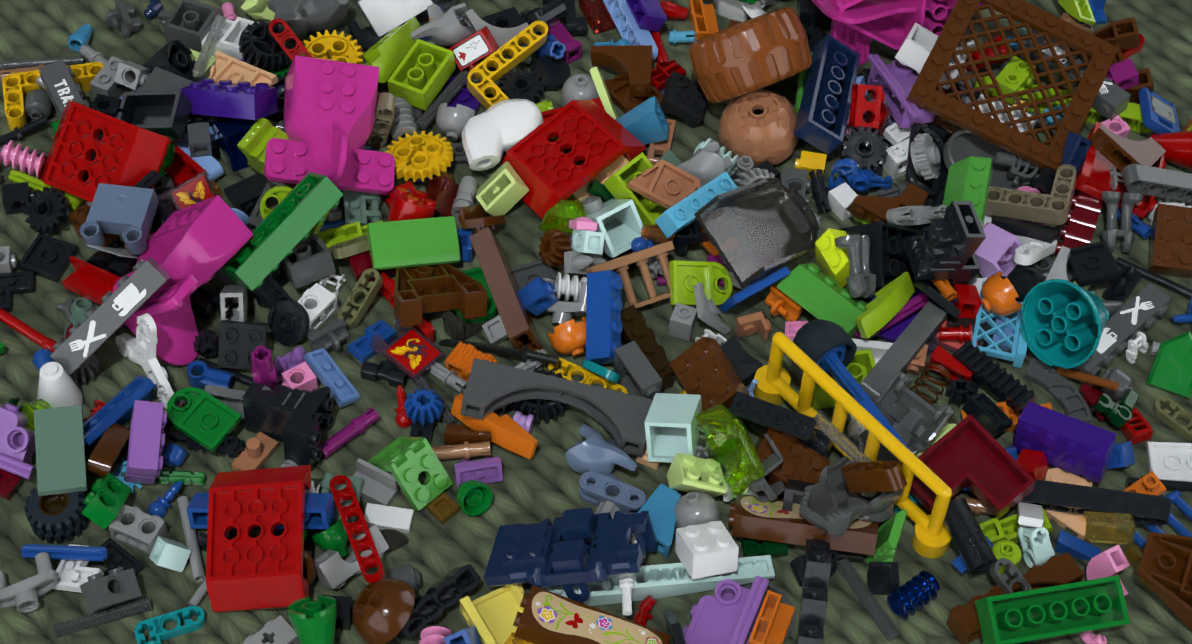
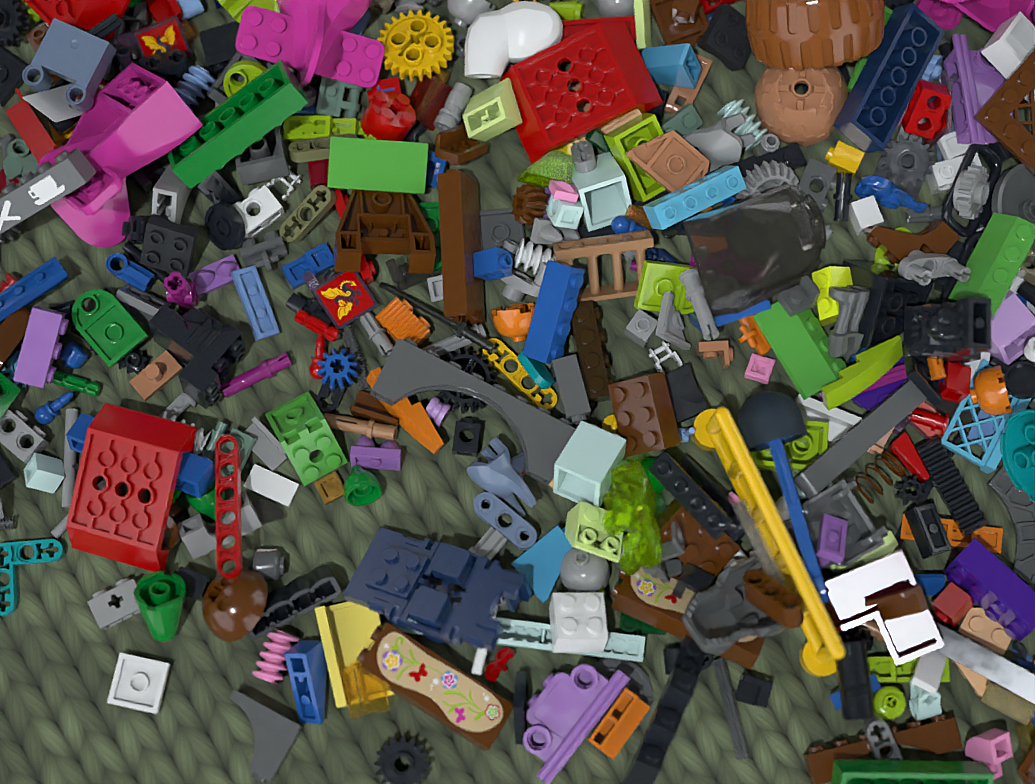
camera: 15 degrees right, 25 degrees up
white piece [115,313,177,409] -> none
bright pink brick [281,362,318,391] -> none
bright green slope [865,509,907,564] -> none
clear blue piece [887,570,940,620] -> none
blue piece [1054,529,1101,561] -> none
none -> red axle [294,310,340,342]
none -> black brick [452,418,481,457]
none -> light grey pin [679,269,719,340]
none -> dark grey bracket [777,275,820,317]
none -> medium lavender tile [816,513,848,567]
none -> reddish brown panel [863,585,929,622]

